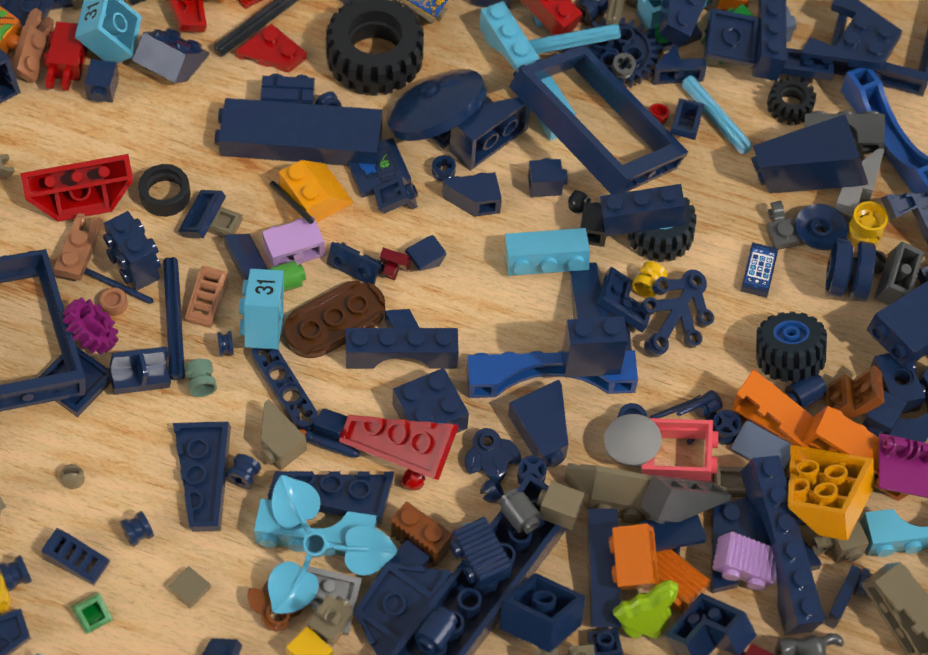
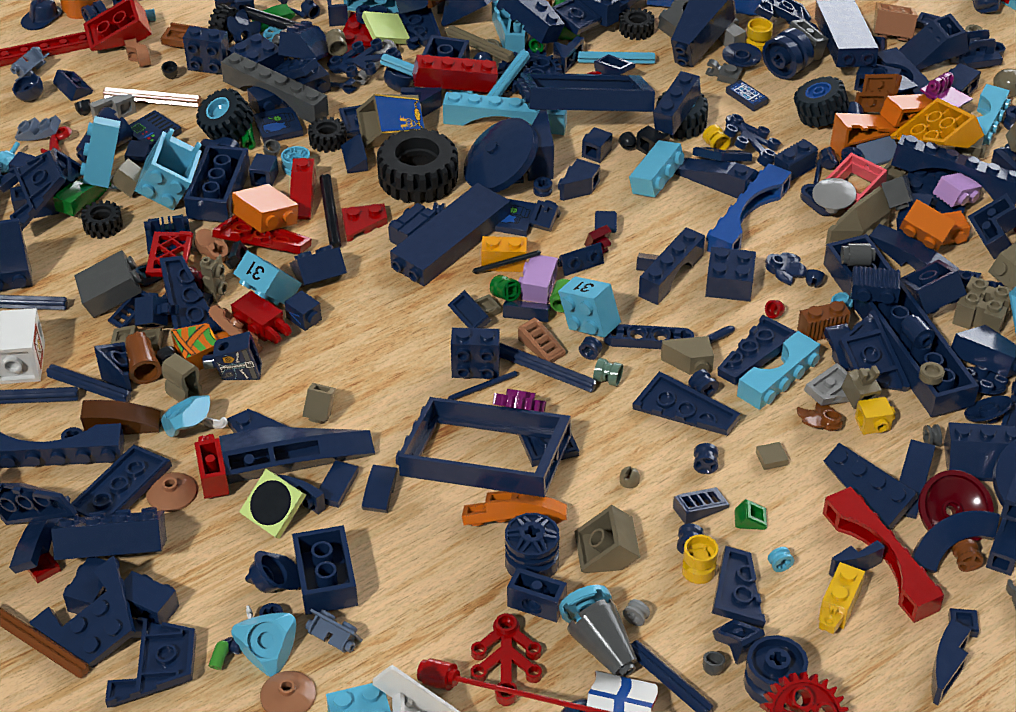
camera: 50 degrees left, 15 degrees down
red wedge [20,154,133,222] -> none
nougat hinge [53,213,102,281] -> none
nougat tile [99,287,128,316] -> none
dark blue panel [108,347,171,395] -> none
black tyre [138,164,191,217] -> none
medium azure plant [268,475,397,614] -> none
reddish brown tile [284,281,385,358] -> none
dark blue slope [313,408,348,442] -> none
red wing [339,415,459,480] -> none
dark blue slope [508,379,568,467] -> none
dark blue wheel [517,456,547,485] -> none
dark tan brick [536,481,585,530] -> none
dark blue brick [562,316,628,378] -> none
dark grey bush [611,53,636,79] -> none
lime rock [613,580,679,639] -> none
none -> green wheel [490,275,521,302]
none -> dark blue brick [774,139,818,181]

